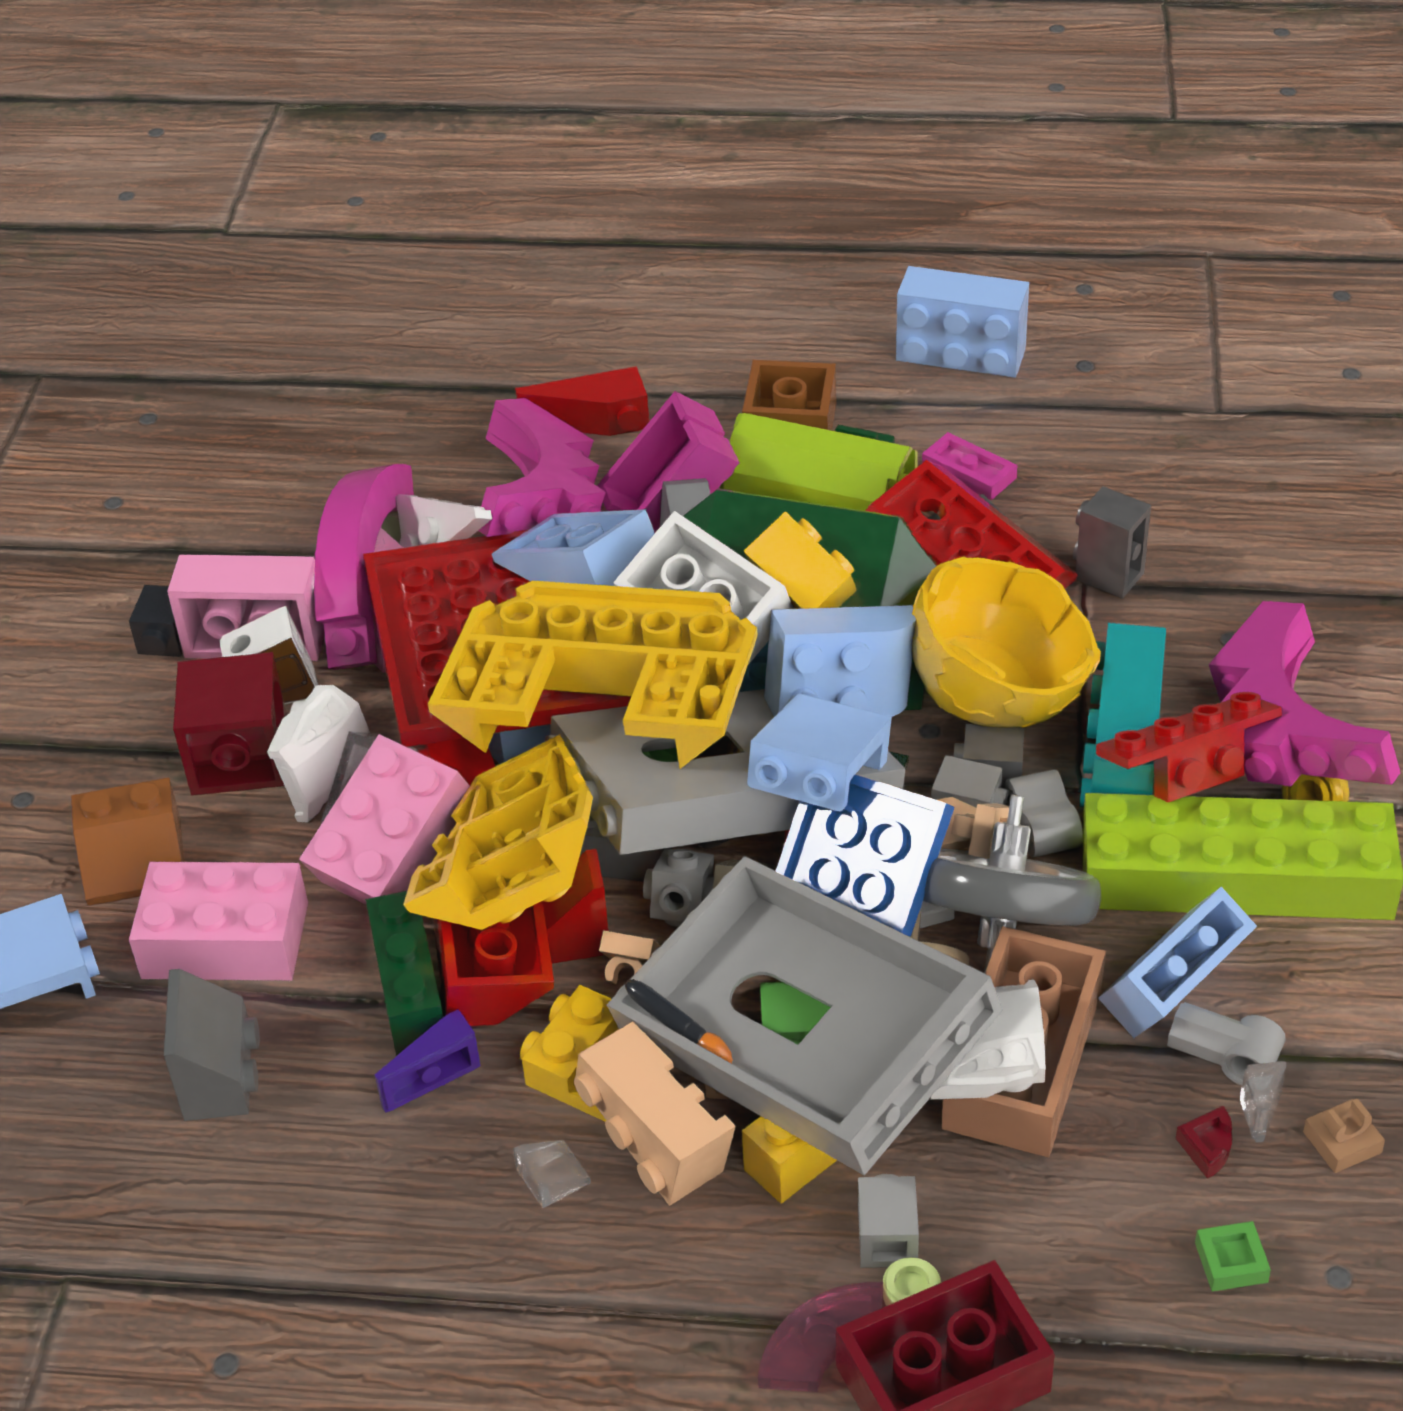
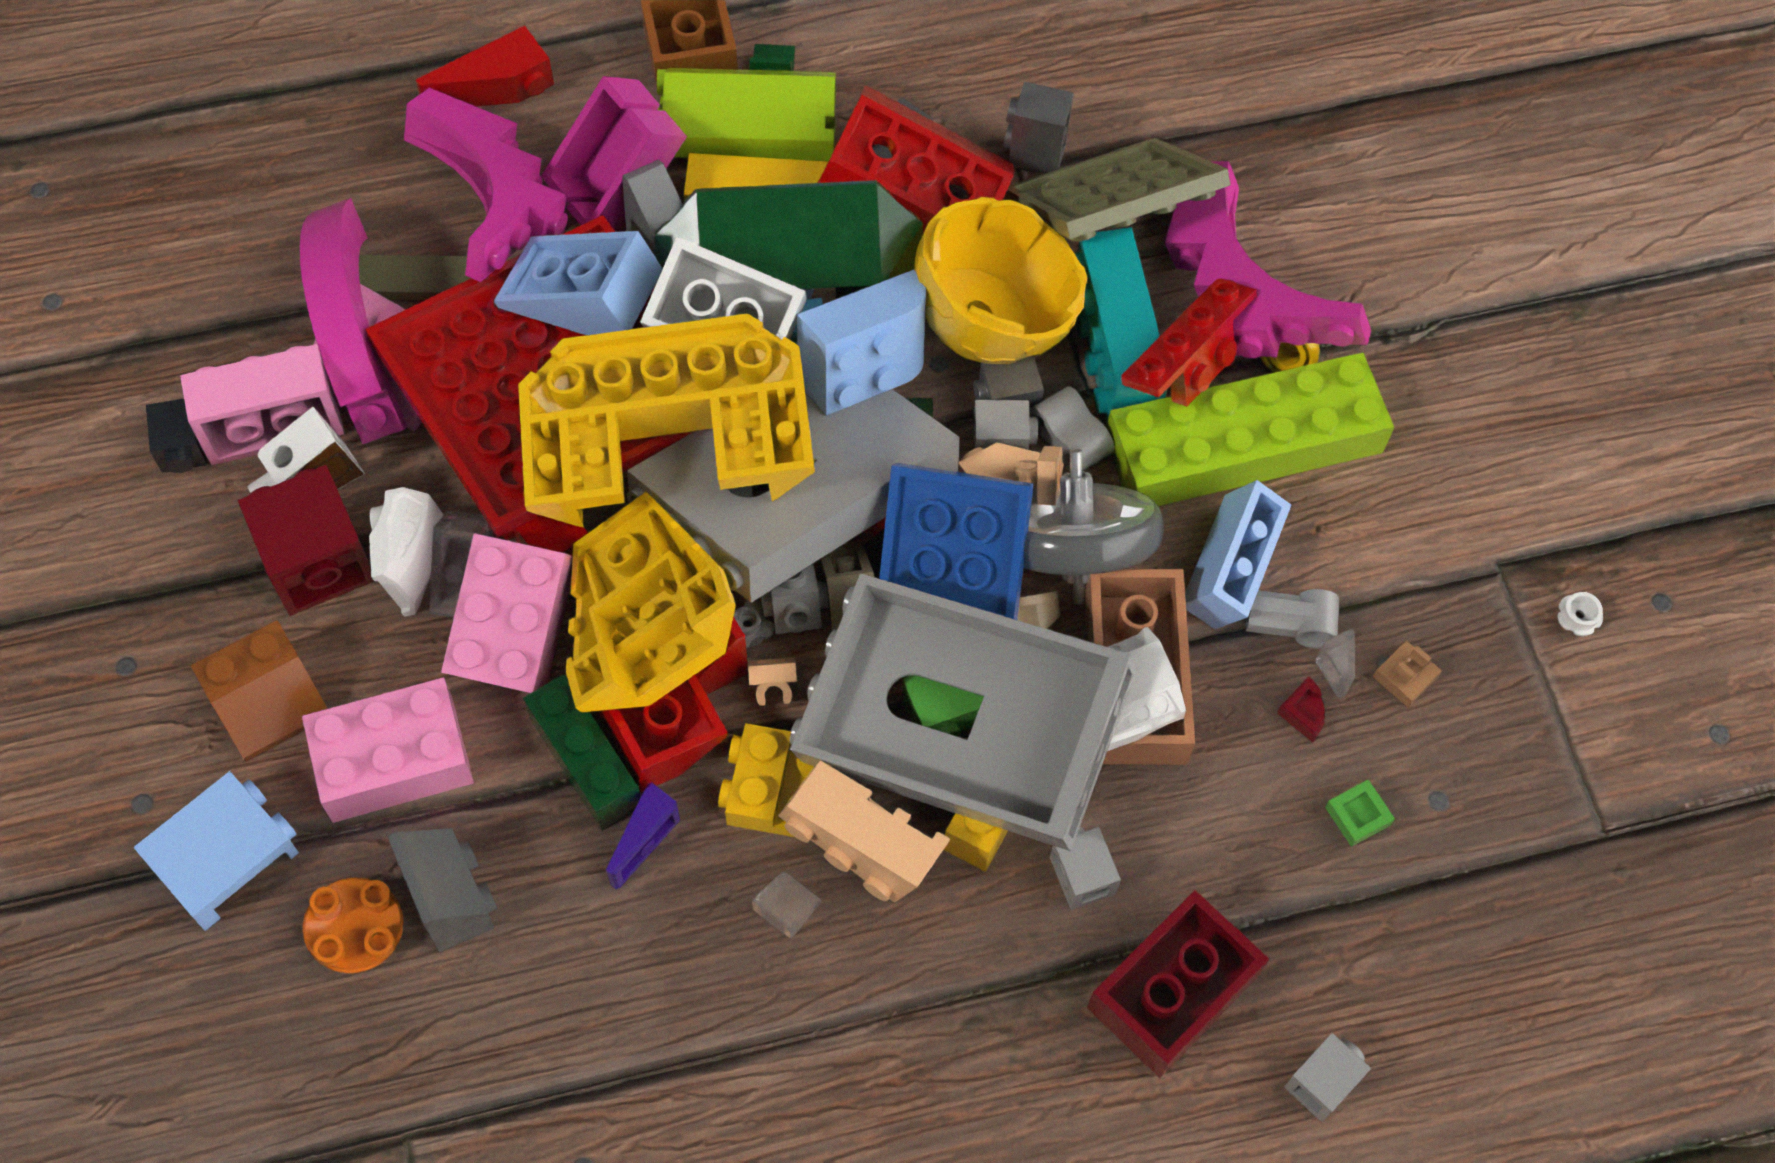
camera: 25 degrees left, 20 degrees up
white wing [396,494,492,548] -> none
black piece [625,979,733,1063] -> none
yellow brick [744,511,857,609] -> none
light blue panel [747,693,892,811] -> none
clear pink tile [758,1282,883,1392] -> none
yellowish green tile [883,1257,941,1306] -> none
dark pink plate [922,432,1017,500] -> none
none -> orange dish [303,877,404,973]
none -> light grey plate [734,599,774,649]
none -> olive plate [1005,138,1231,241]

